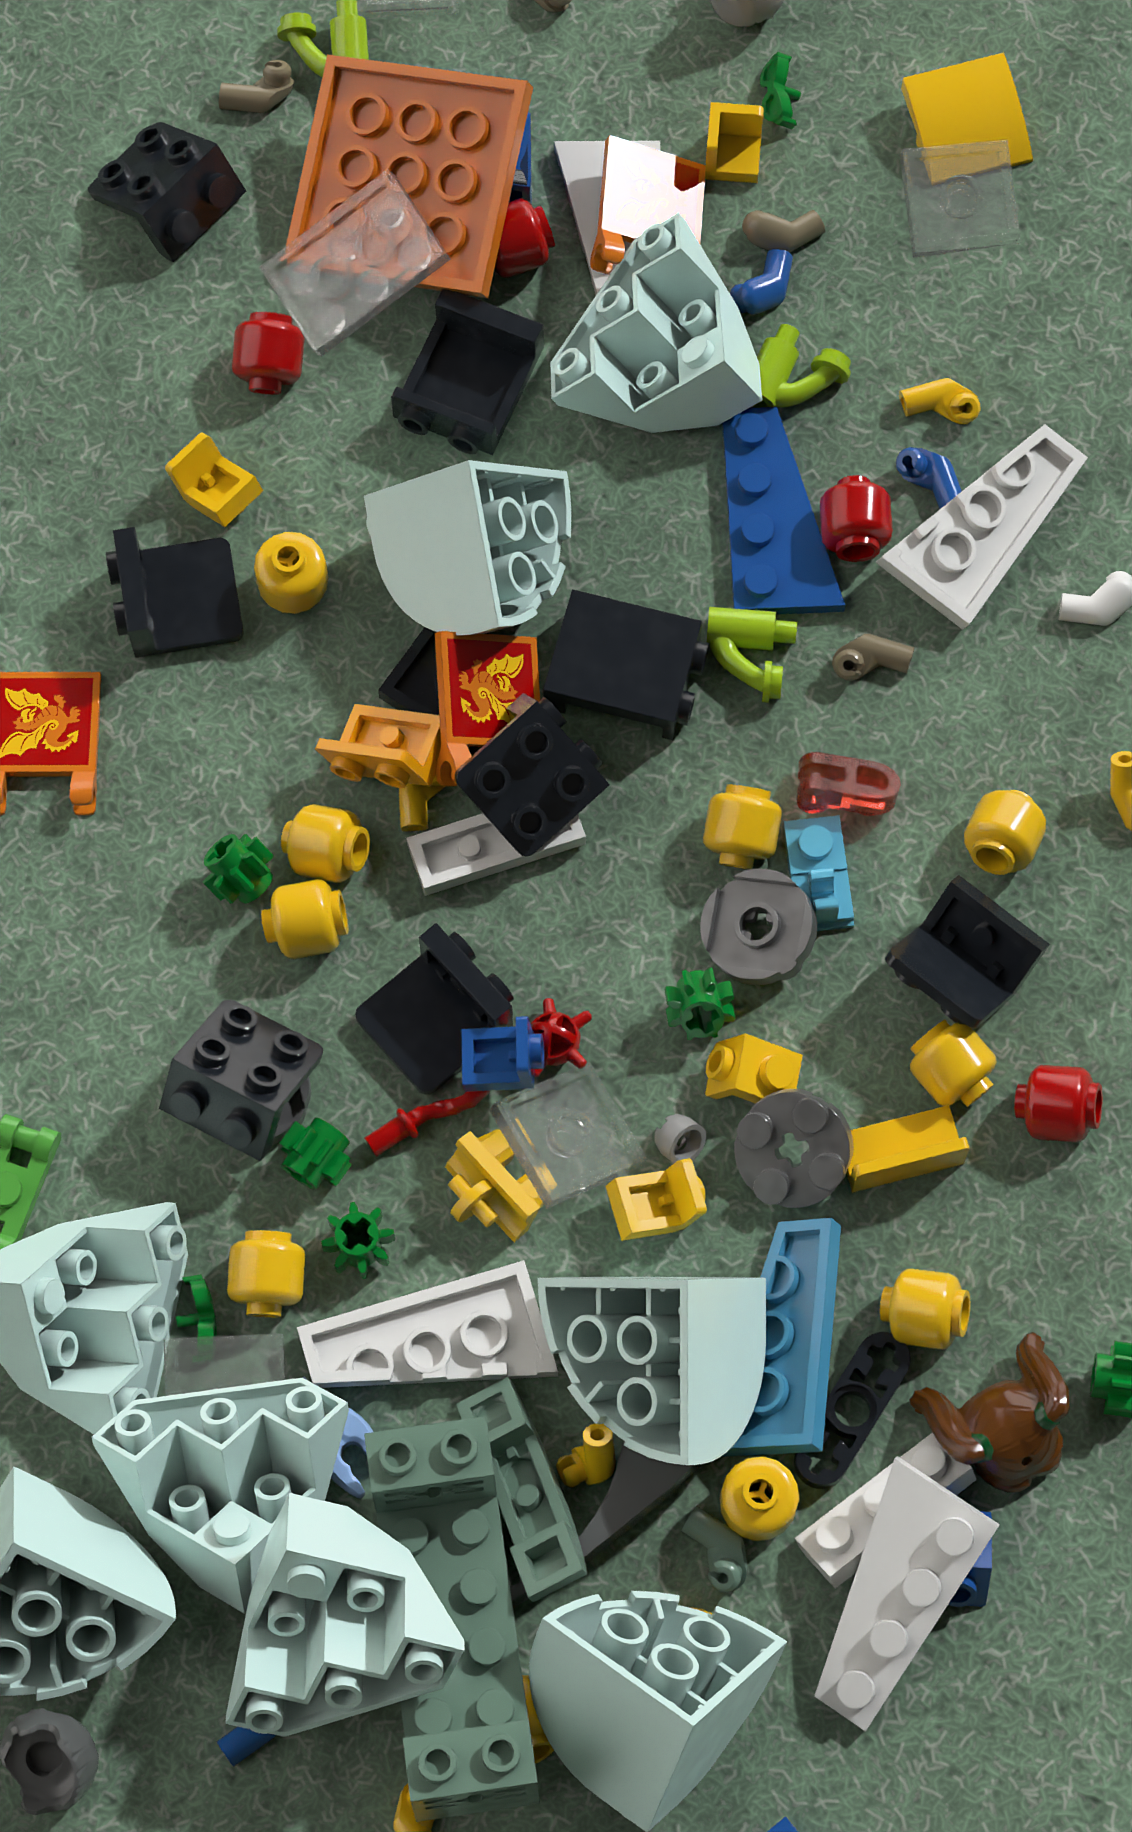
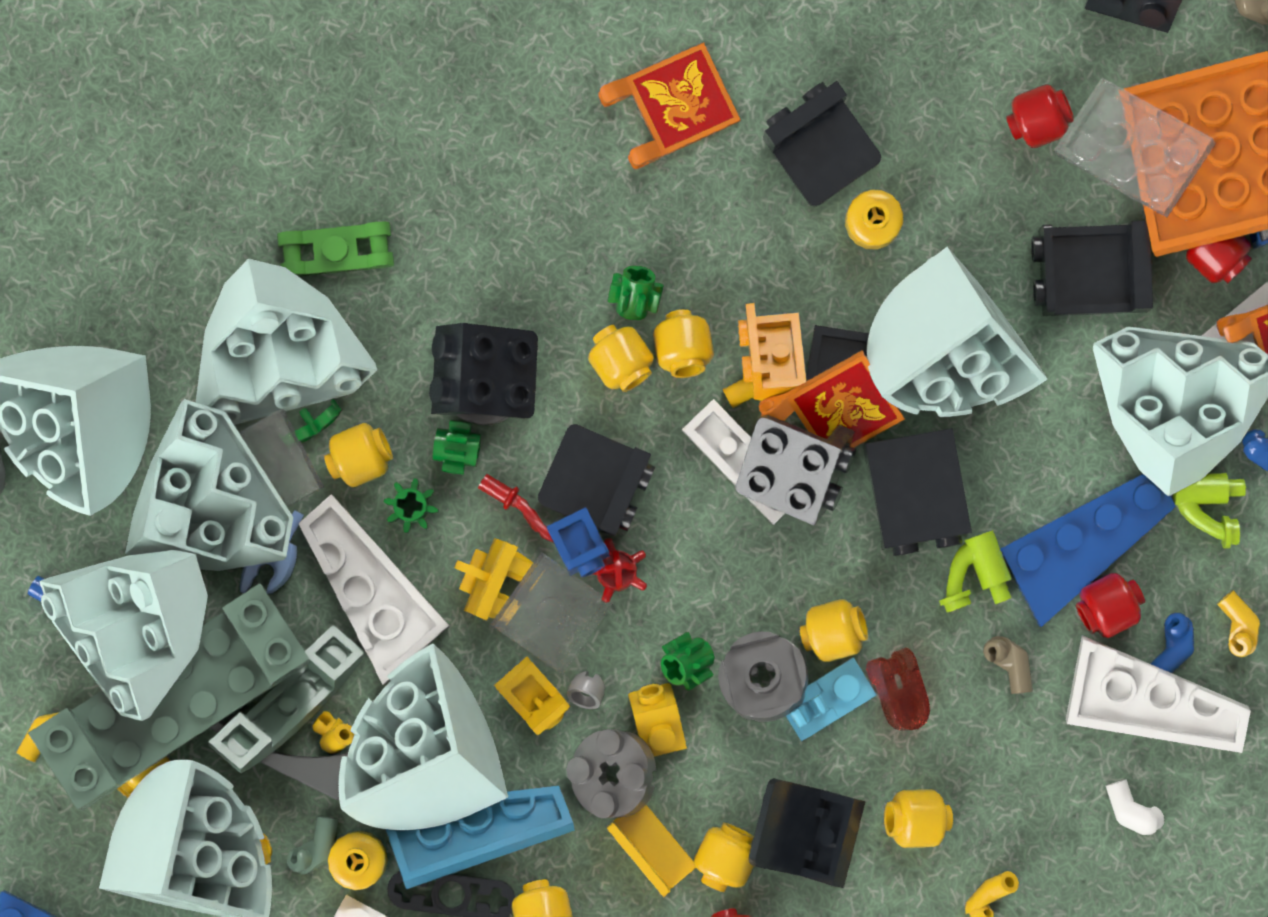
camera: 65 degrees right, 15 degrees up
yellow bracket [165,433,263,527] -> none

